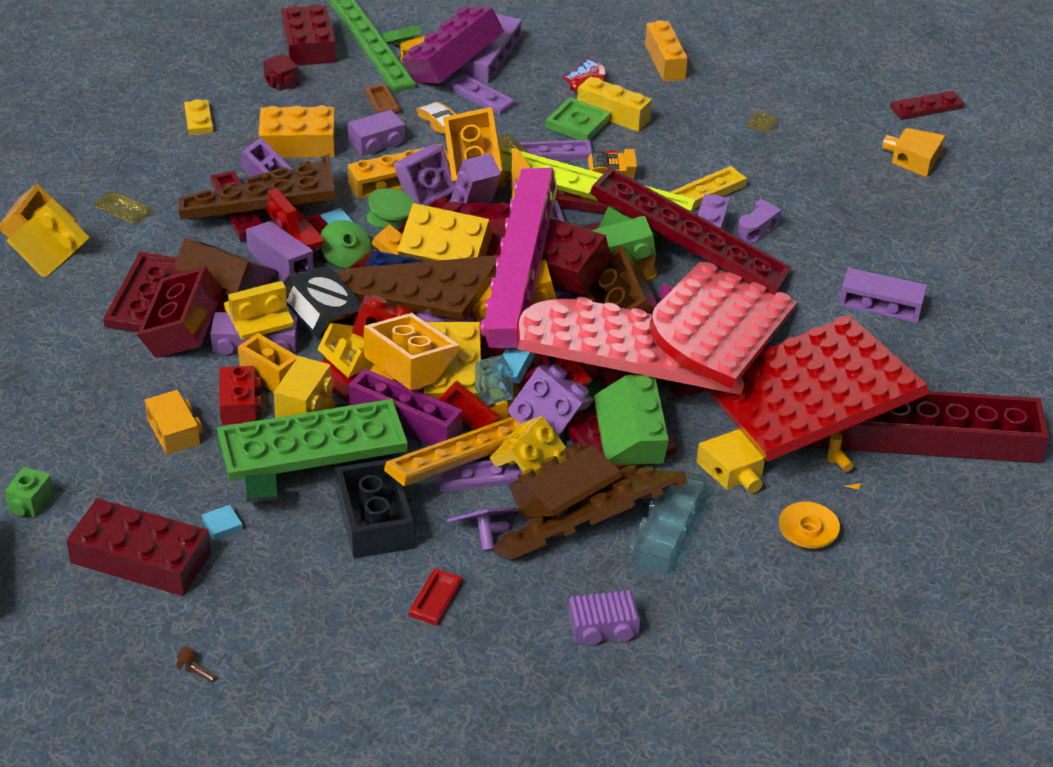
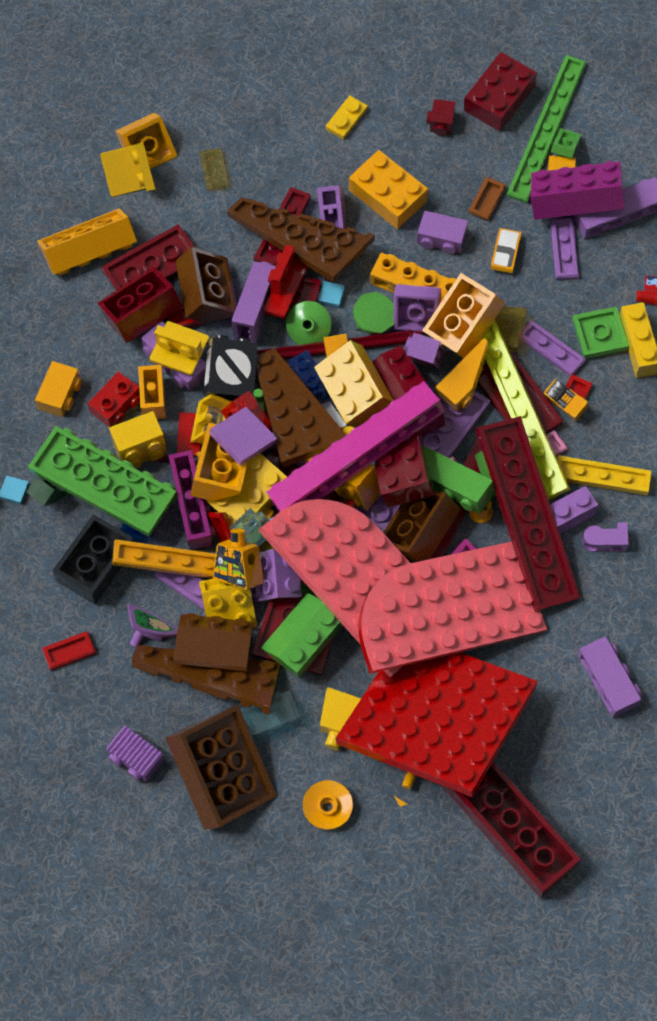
camera: 50 degrees right, 25 degrees up
none -> light orange slope [37,208,137,275]
none -> reddish brown slope [165,705,277,830]
none -> medium lavender tile [209,407,277,466]
none -> light orange torso [213,528,263,590]

